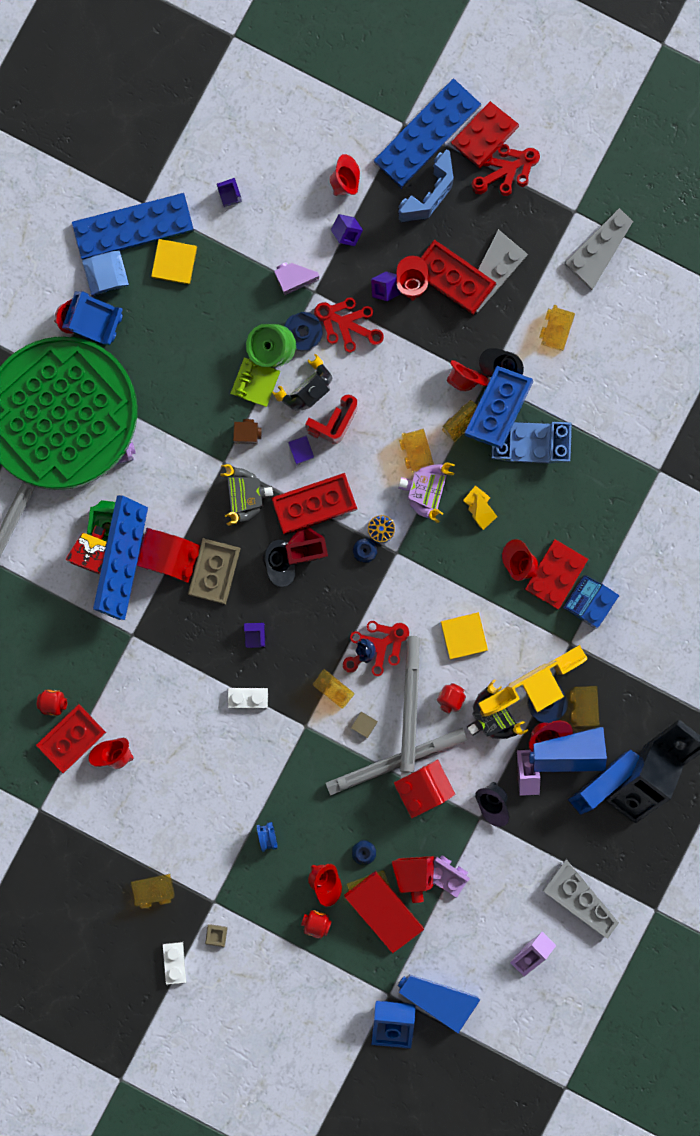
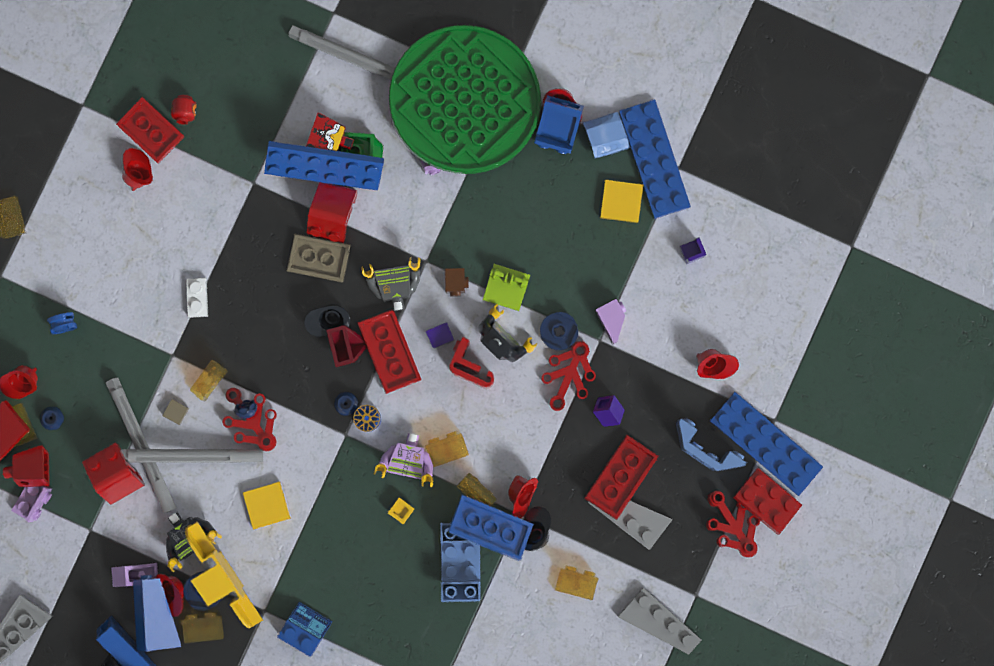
camera: 90 degrees right, 0 degrees up
dark purple panel [244,623,265,648] -> none
bright green wheel [246,324,296,367] -> none
dark purple panel [331,214,363,246] -> none
red piece [397,256,428,301] -> none
red head [437,683,466,714] -> none
yellow slope [468,491,497,530] -> none
black piece [475,782,510,827] -> none
red piece [502,539,538,581] -> none
red plate [525,539,588,610] -> none

